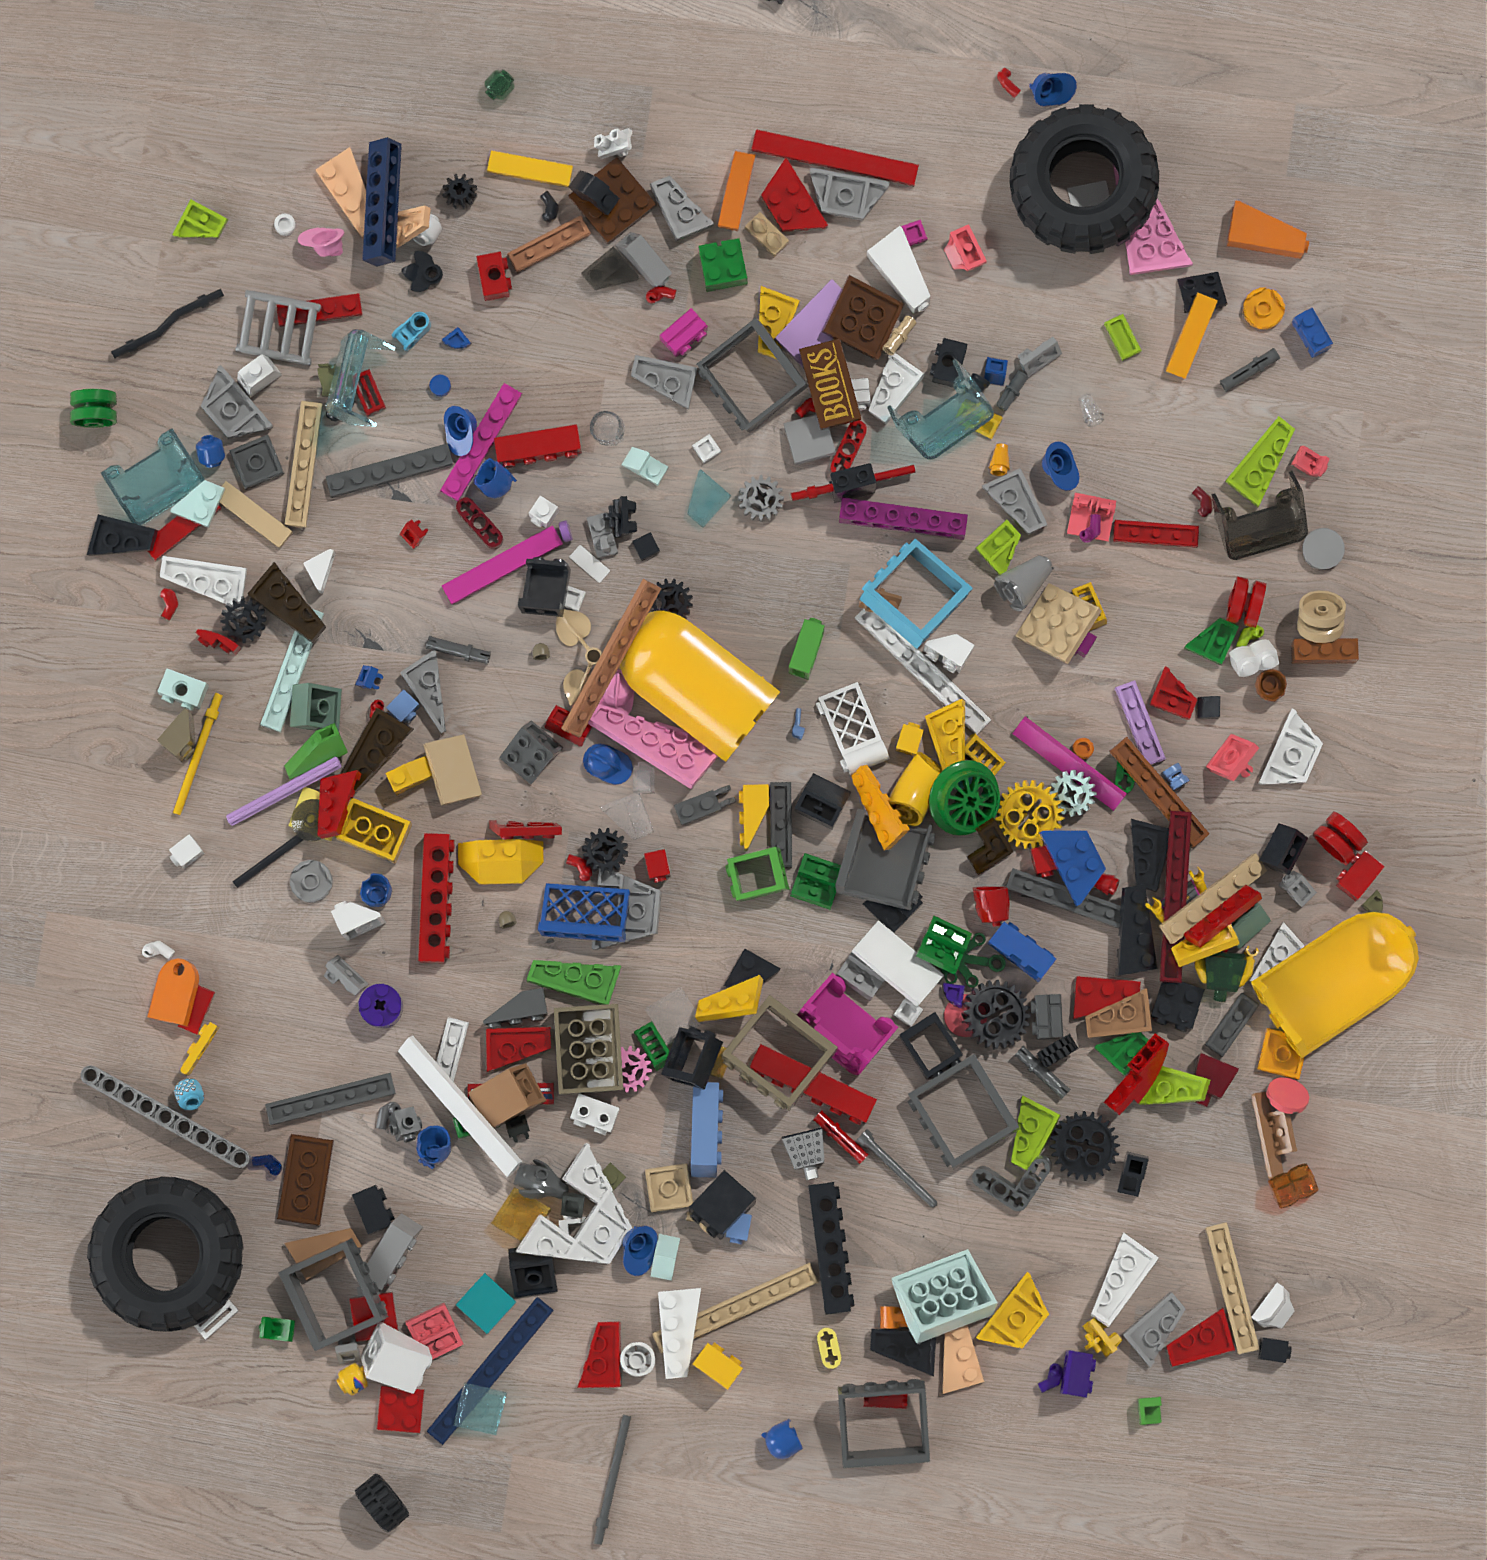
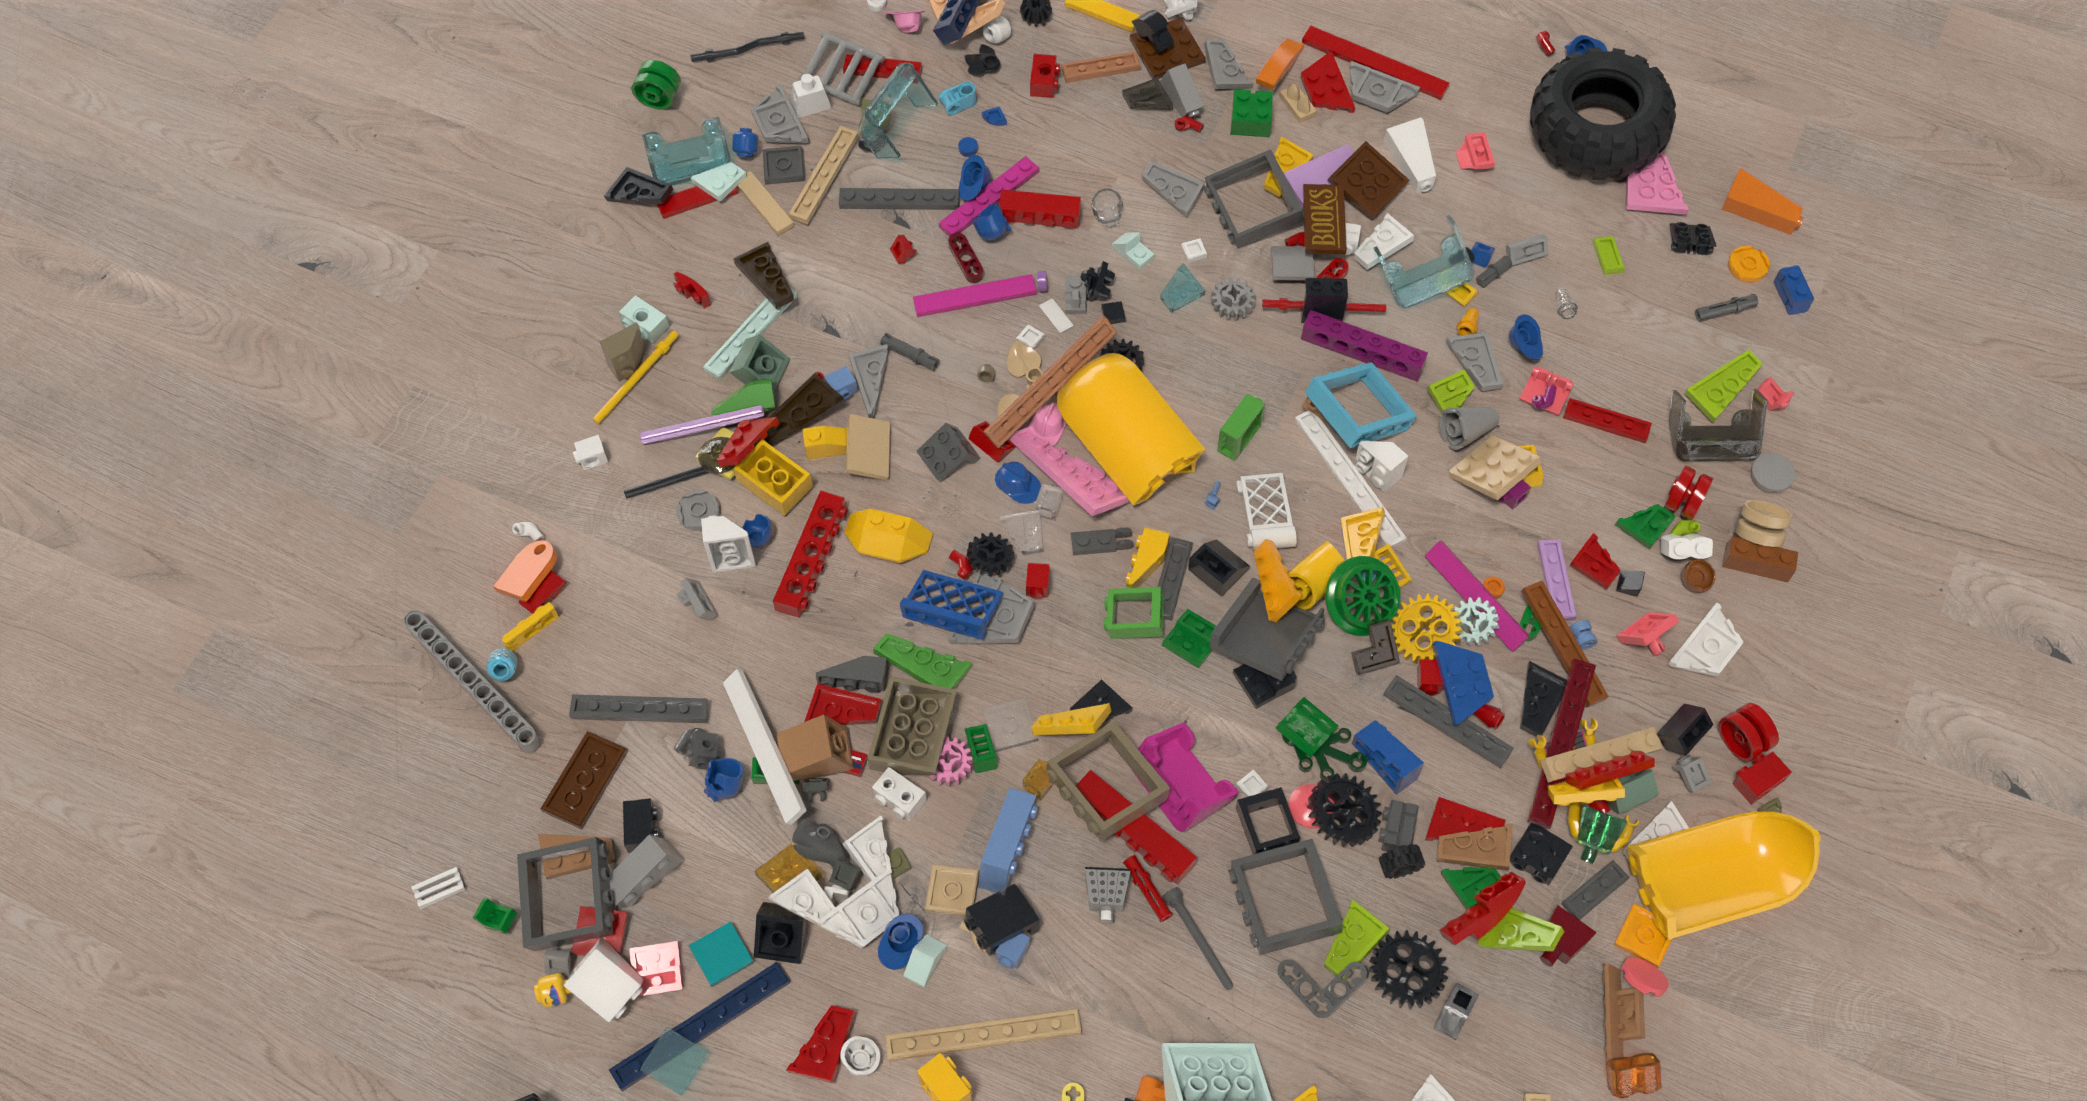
camera: 15 degrees right, 20 degrees down
black tyre [87,1177,244,1332] -> none
white wing [160,556,247,610] -> none
red arm [160,588,179,621] -> none
black gear [220,596,267,643] -> none
clear blue arm [252,1154,282,1176] -> none
white slope [303,549,336,594] -> none
red tile [351,369,386,416] -> none
blue tile [355,665,383,689] -> none
dark purple brick [358,984,403,1028] -> none
red plate [377,1386,425,1433] -> none
white tile [436,1017,469,1082] -> none
red wing [489,820,562,840] -> none
dark tan hinge [499,911,517,929] -> none
black panel [518,557,571,617] -> none
white brick [529,496,559,528] -> none
black arm [540,191,559,223] -> none
white wing [658,1288,701,1379] -> none
dark pink brick [659,308,708,357] -> none
black window [661,1026,723,1090] -> none
black brick [808,1182,855,1315] -> none
light grey slope [836,940,885,1001] -> none
white tile [852,920,944,1007] -> none
tan pin [883,315,917,356] -> none
yellow brick [895,722,924,756] -> none
dark pink tile [901,219,928,246] -> none
black brick [929,338,968,388] -> none
dark purple tile [943,983,965,1008] -> none
red helmet [973,886,1010,927] -> none
dark grey pin [1014,1045,1071,1099] -> none
black wing [1115,884,1158,976] -> none
light orange tile [1165,292,1218,379] -> none
dark red arm [1191,486,1213,517] -> none

